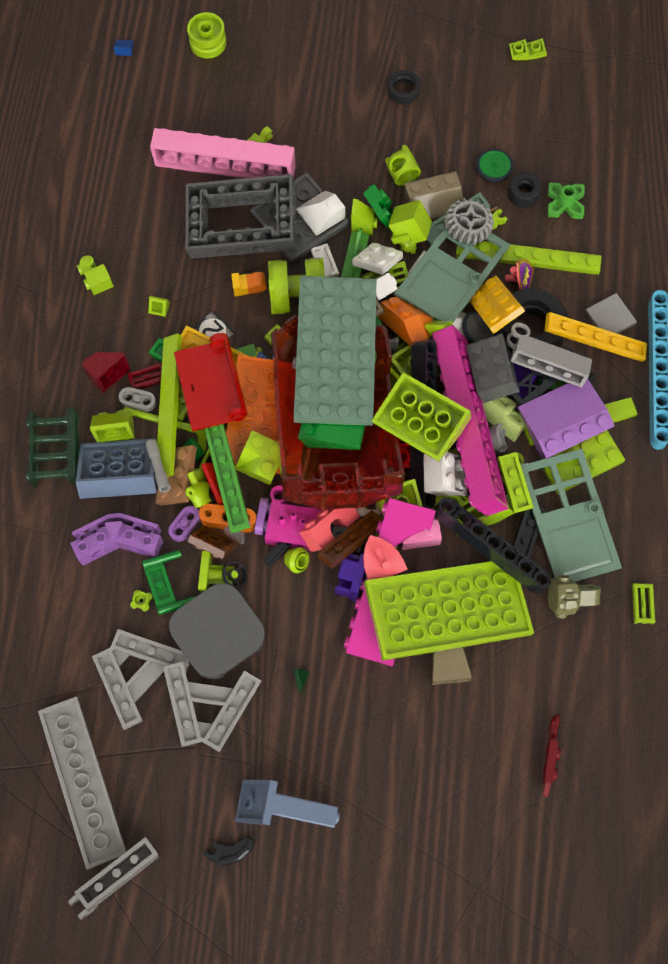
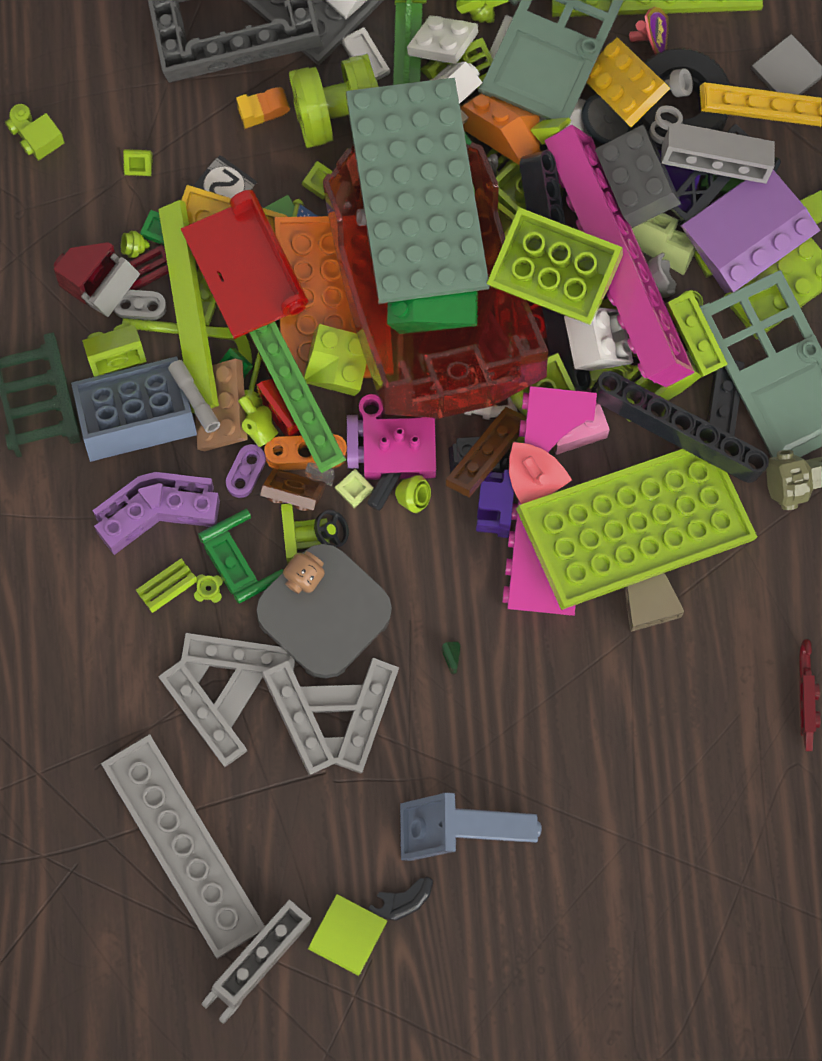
camera: 15 degrees left, 5 degrees up
coral arch [299,498,360,552] -> none
none -> light grey hinge [81,253,140,317]
none -> lime plate [121,231,150,258]
none -> lime tile [136,558,198,613]
none -> medium nougat head [283,551,325,594]
none -> lime slope [308,894,387,976]
none -> yellowish green tile [335,469,374,508]
none -> light grey tile [665,68,693,97]

